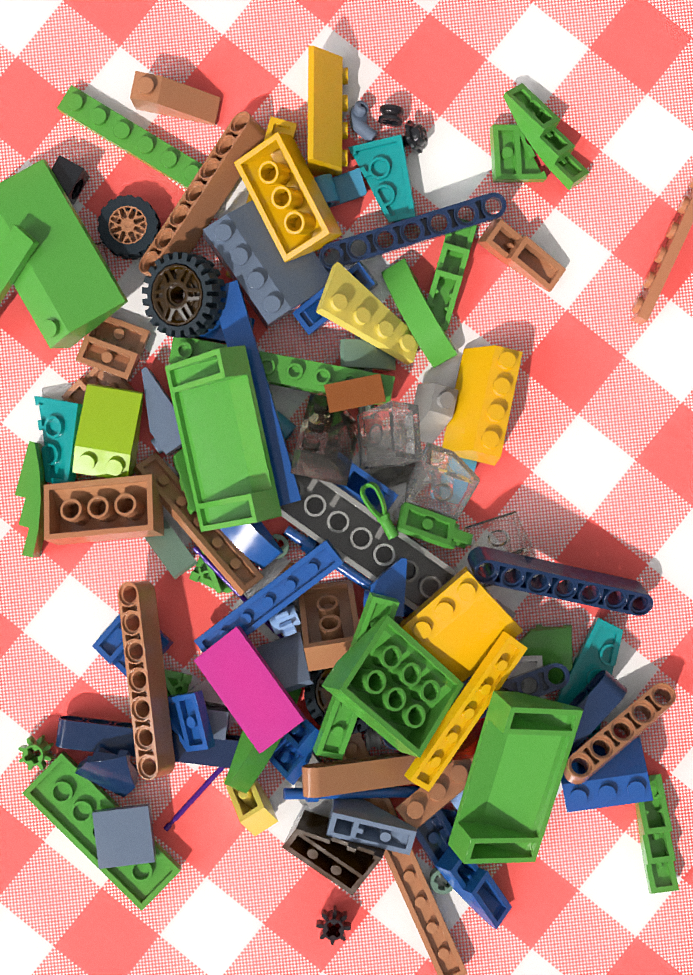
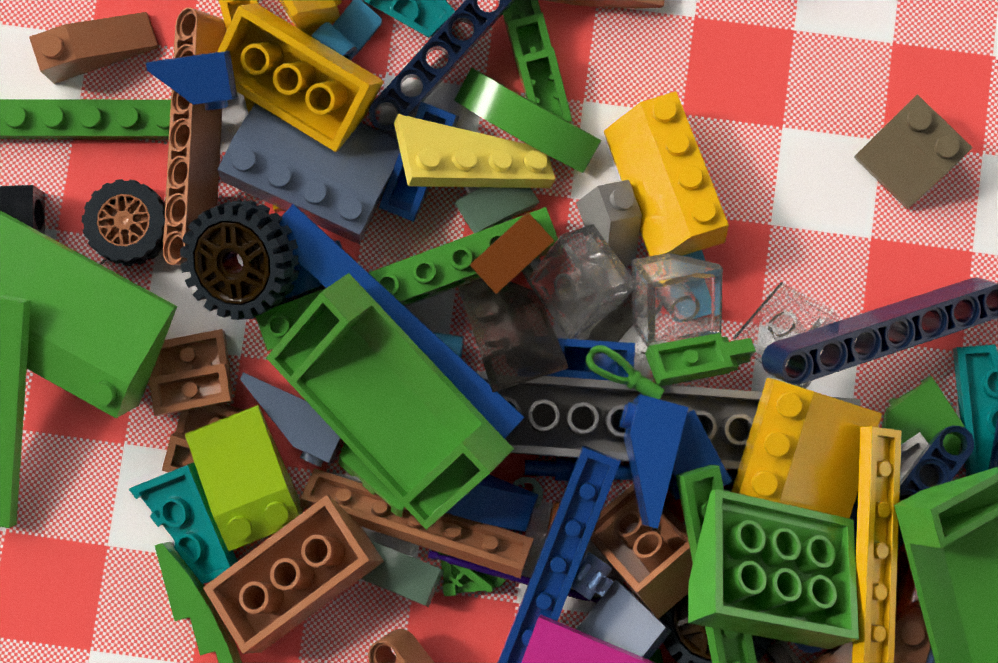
camera: 25 degrees left, 5 degrees down
none -> blue slope [146,50,238,110]
none -> blue slope [619,394,689,529]
none -> dark tan slope [854,94,973,209]

